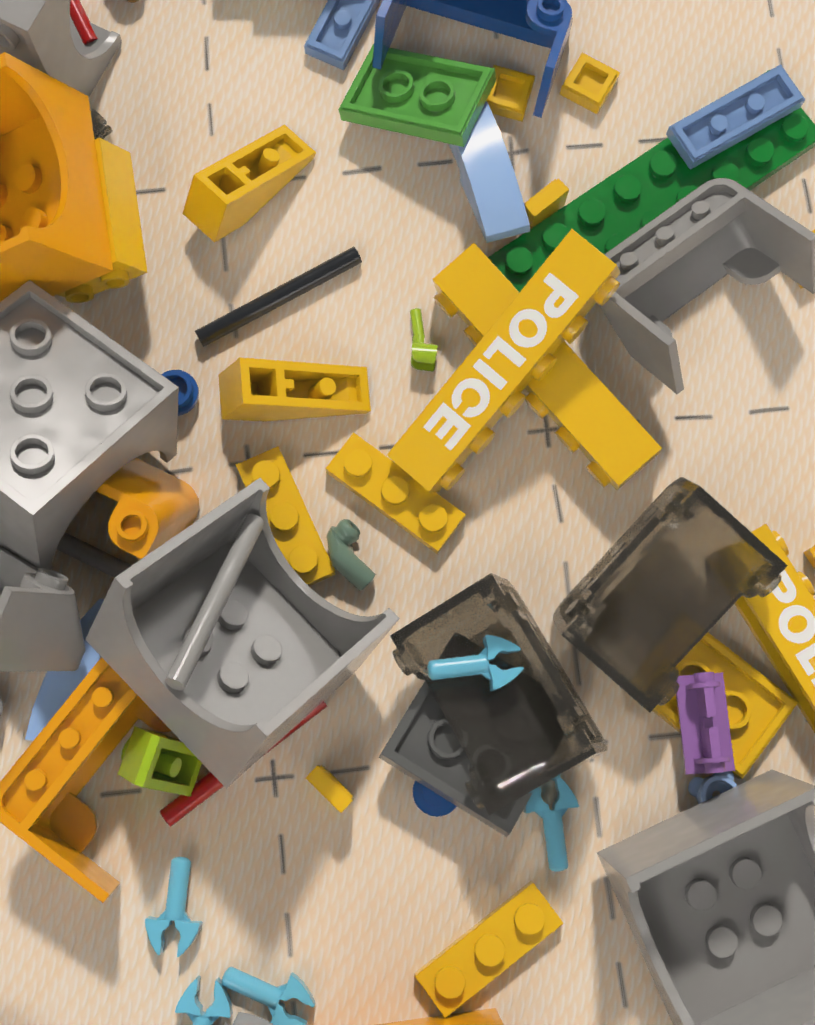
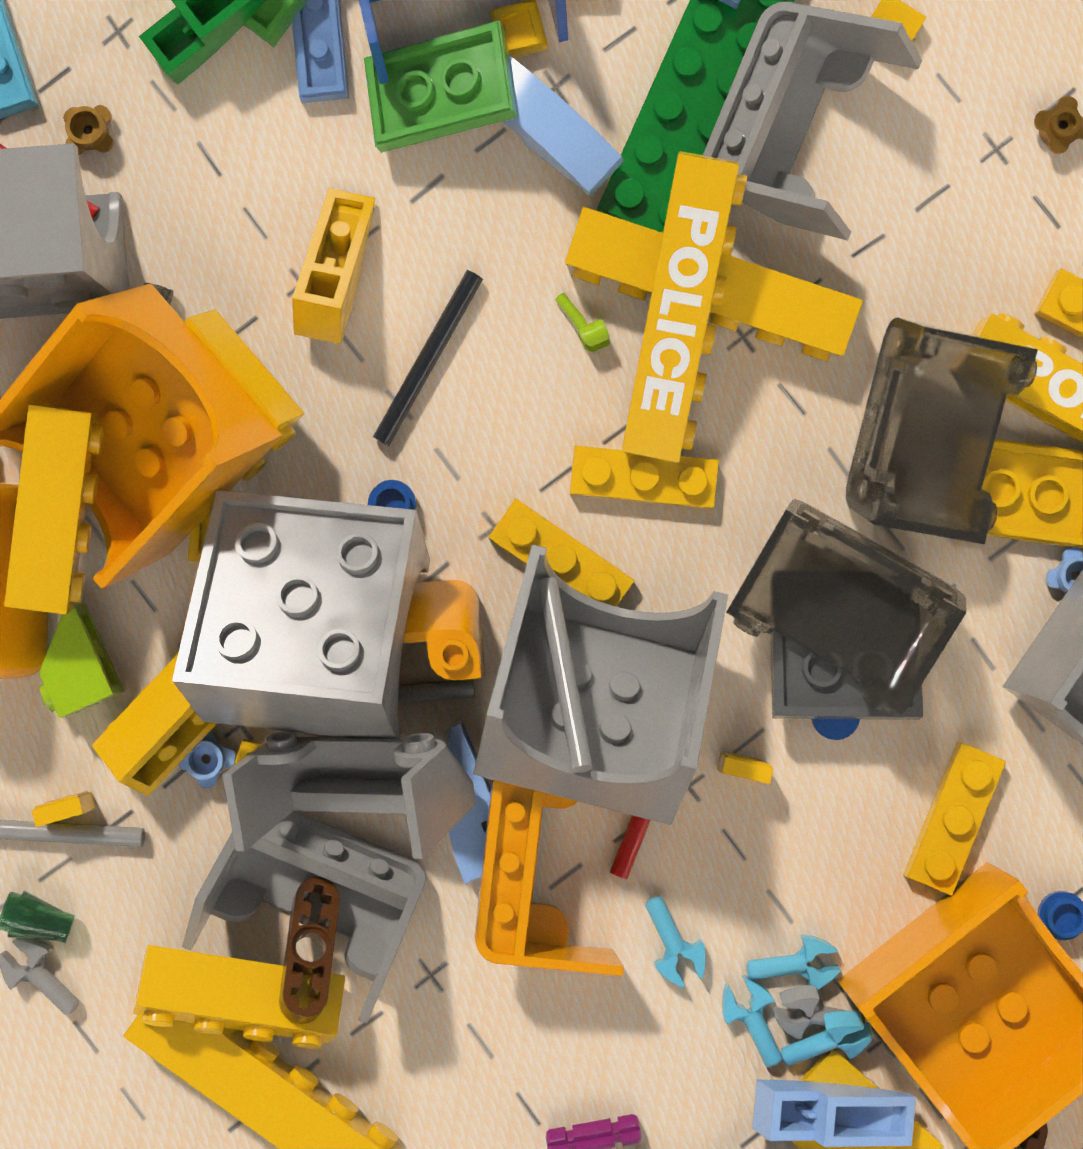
camera: 25 degrees left, 10 degrees up
lime slope [118,726,202,796] -> none
yellow slope [218,357,371,422] -> none
sand green arm [326,519,376,591] -> none
medium azure bar [427,635,524,692] -> none
yellow tile [524,178,569,229] -> none
medium azure bar [524,775,579,872] -> none
medium lavender hinge [674,672,735,775] -> none

